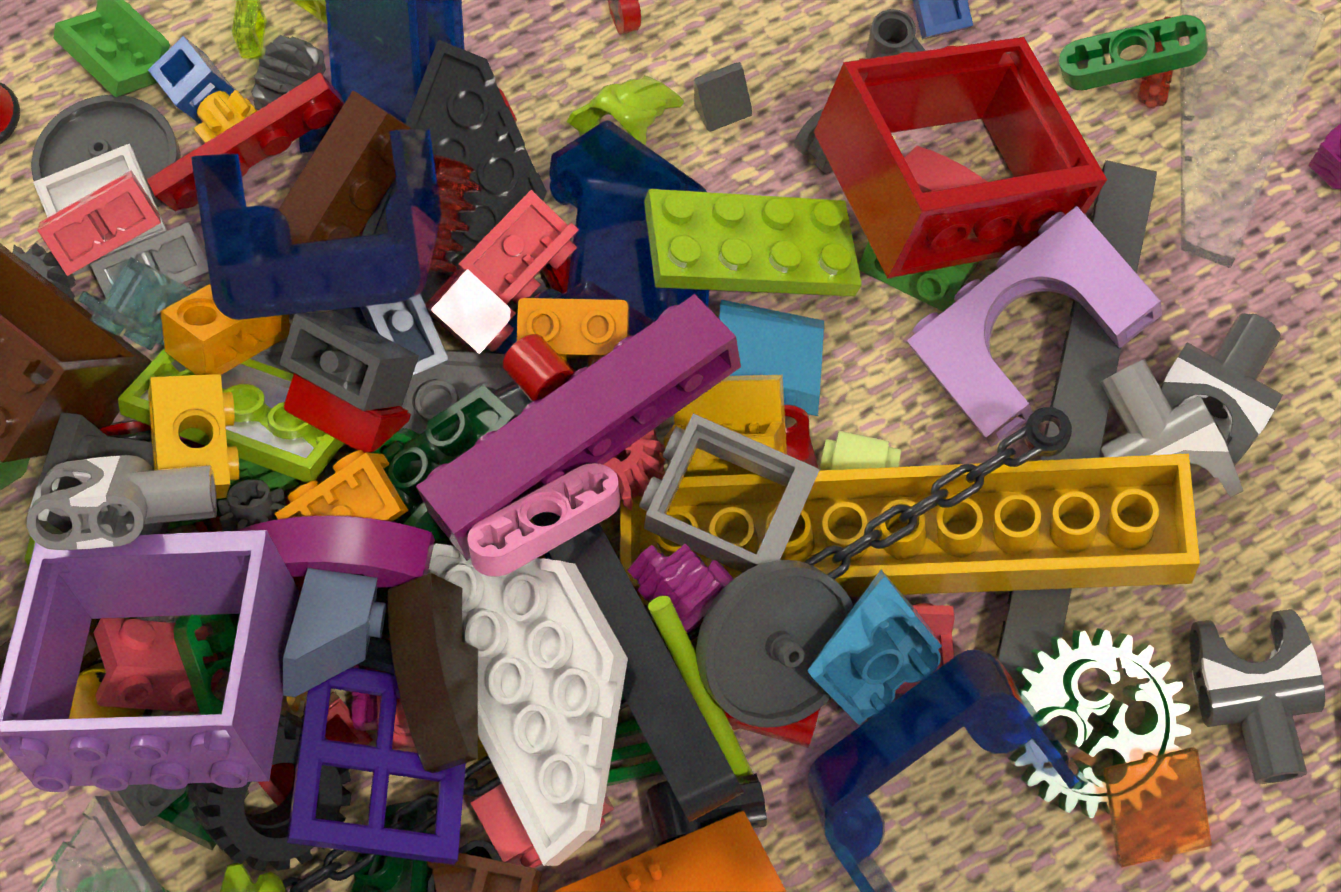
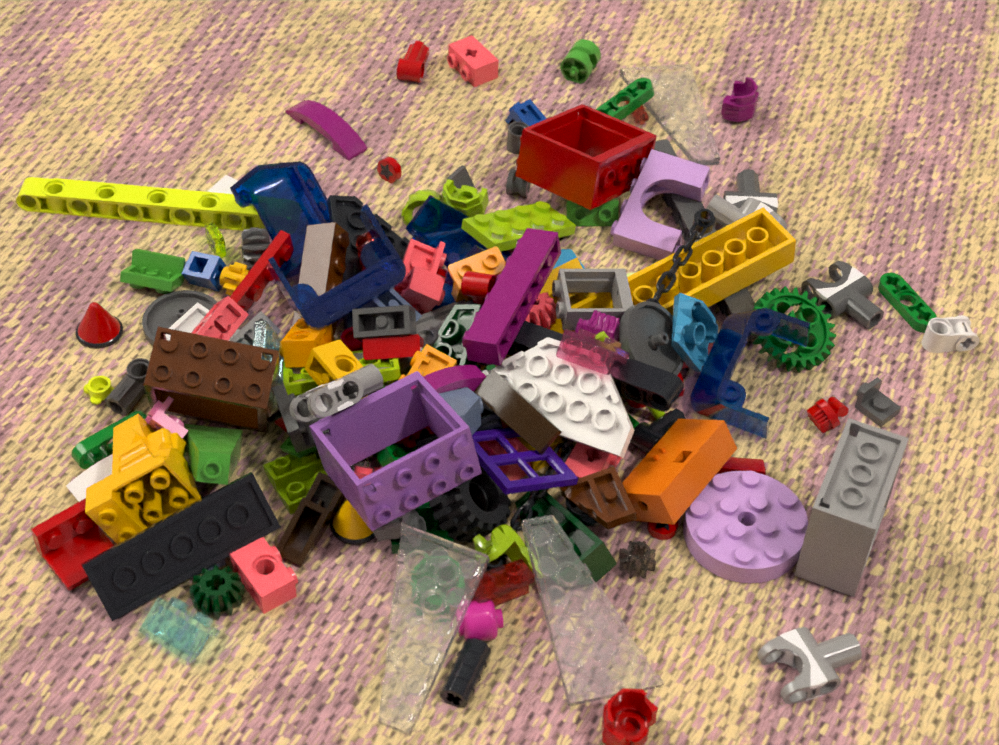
camera: 35 degrees left, 20 degrees down
bright pink beam [467,463,620,577] -> none
clear orange piece [1103,747,1212,868] -> none
none -> lime hair [442,179,489,221]
none -> clear pink bracket [556,329,630,375]

